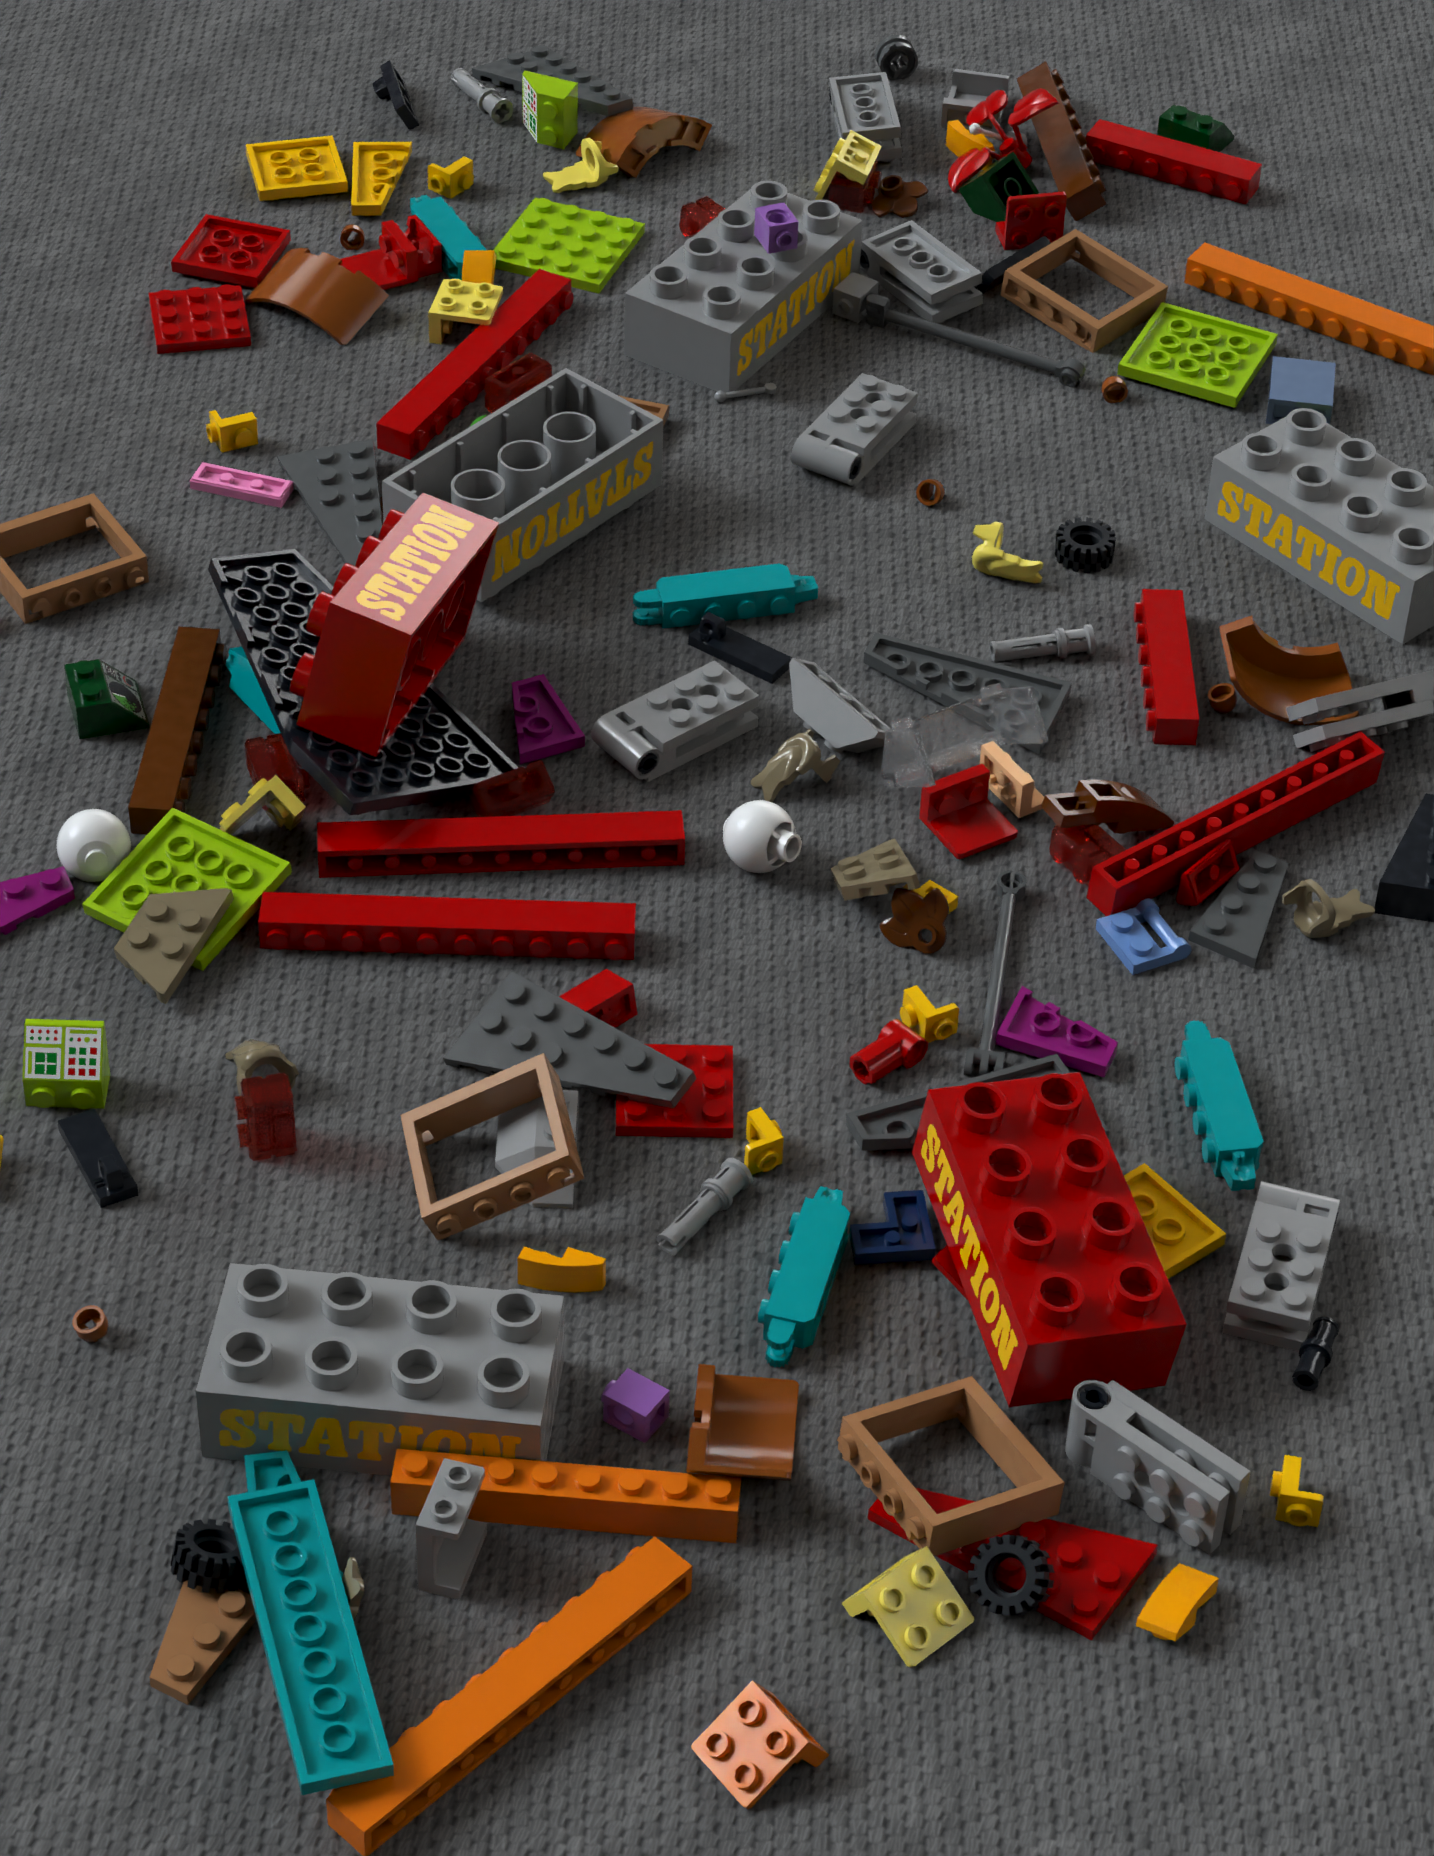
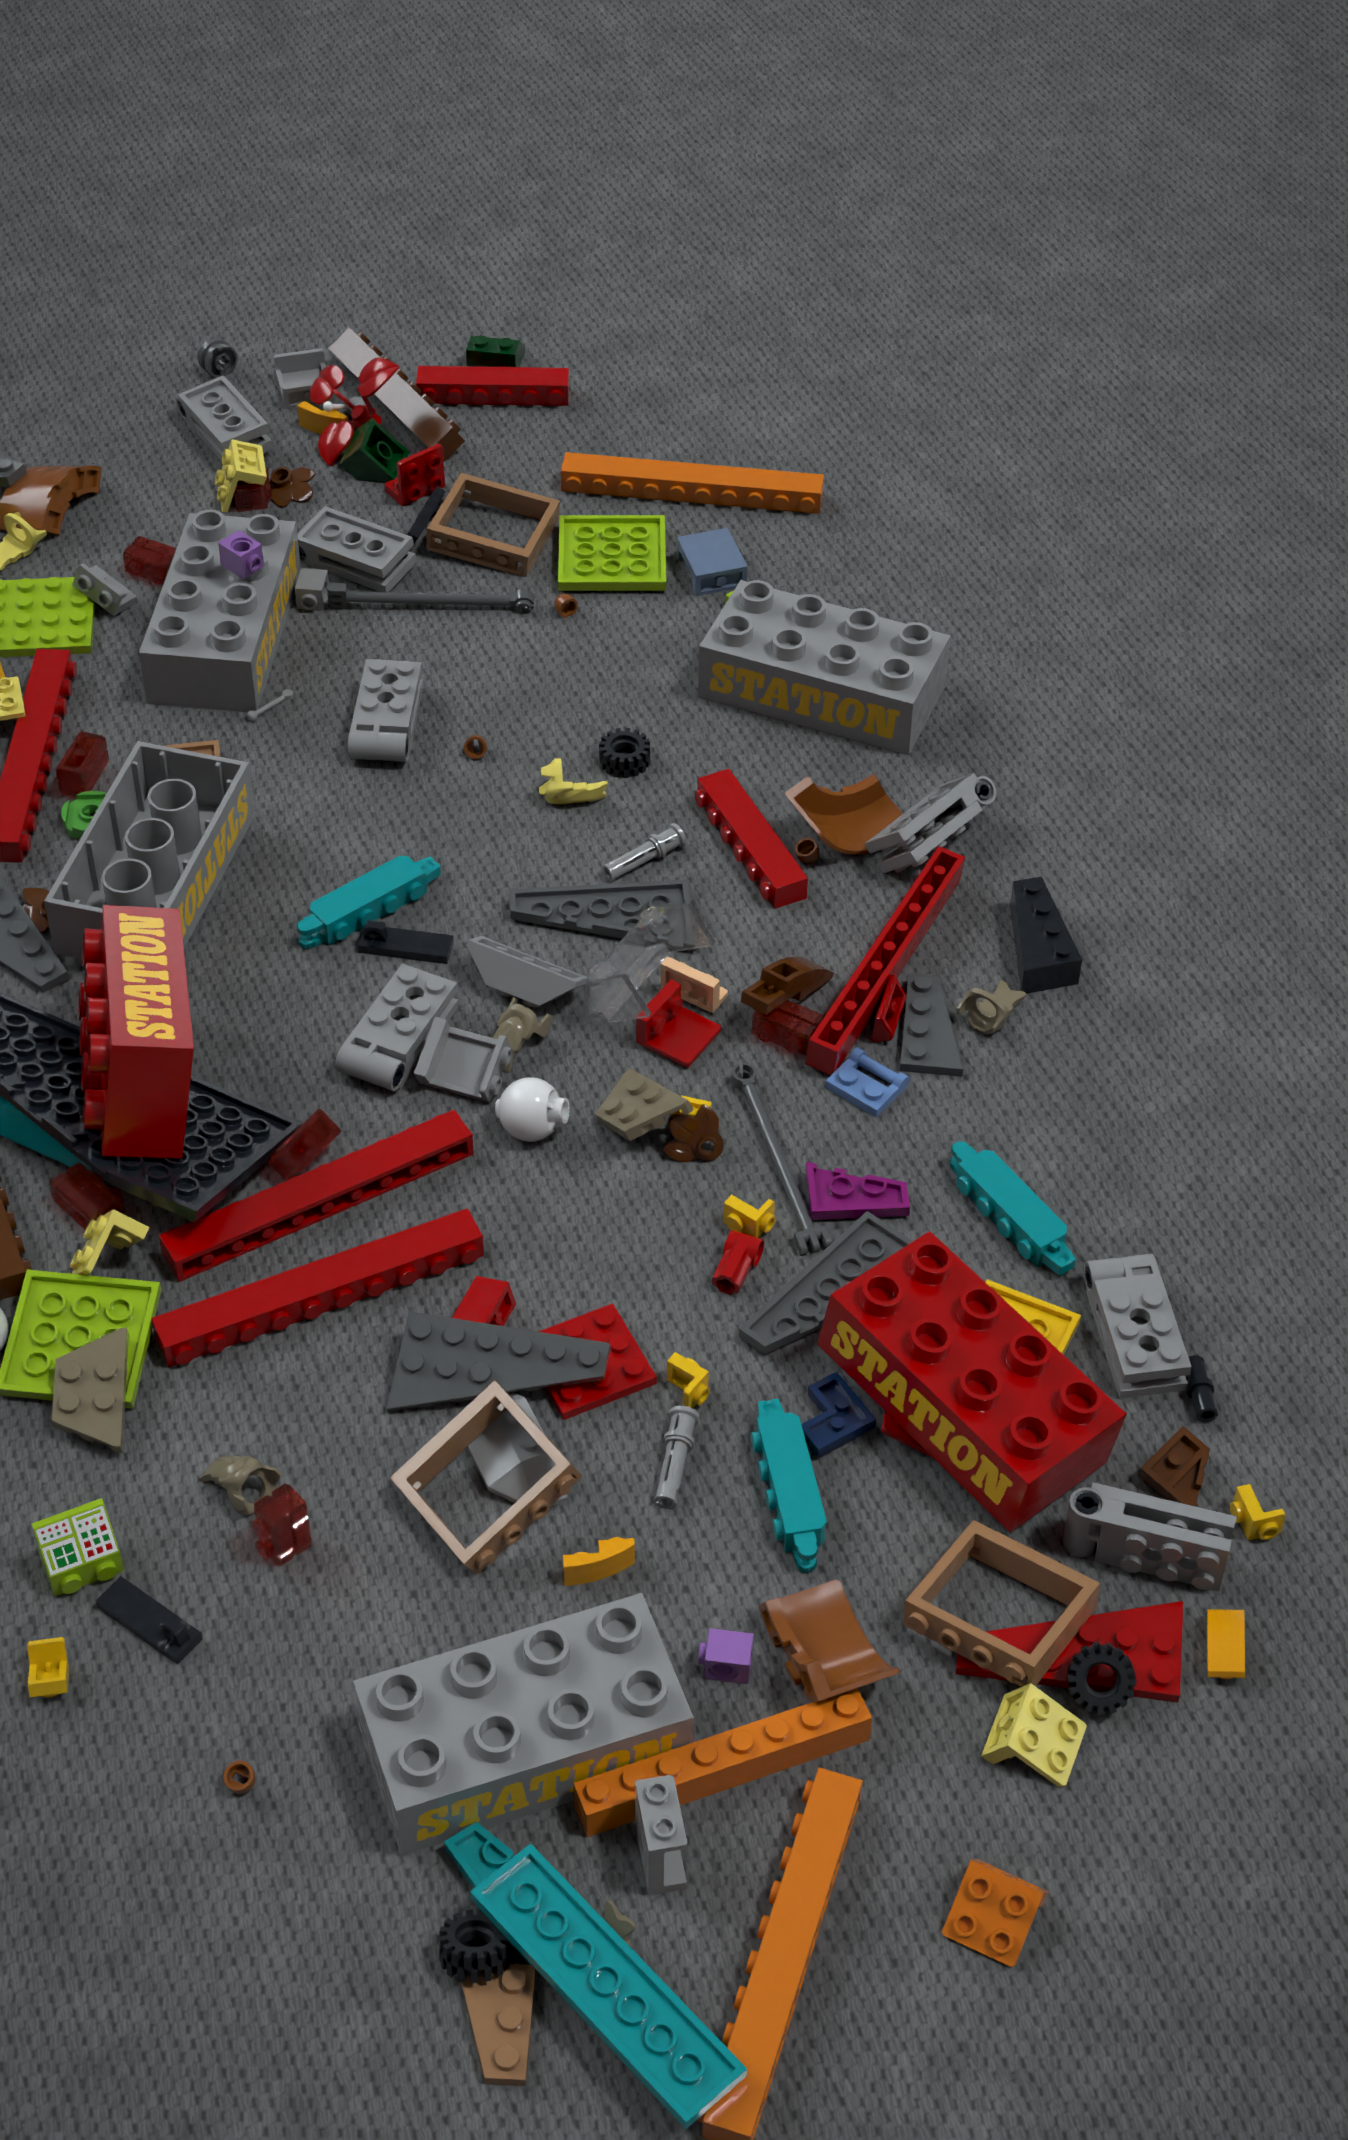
camera: 25 degrees left, 5 degrees up
magenta wing [511,674,585,764] -> none
none -> light grey bracket [73,563,137,616]
none -> light grey panel [414,1017,513,1103]
none -> reddish brown wing [1137,1426,1210,1507]

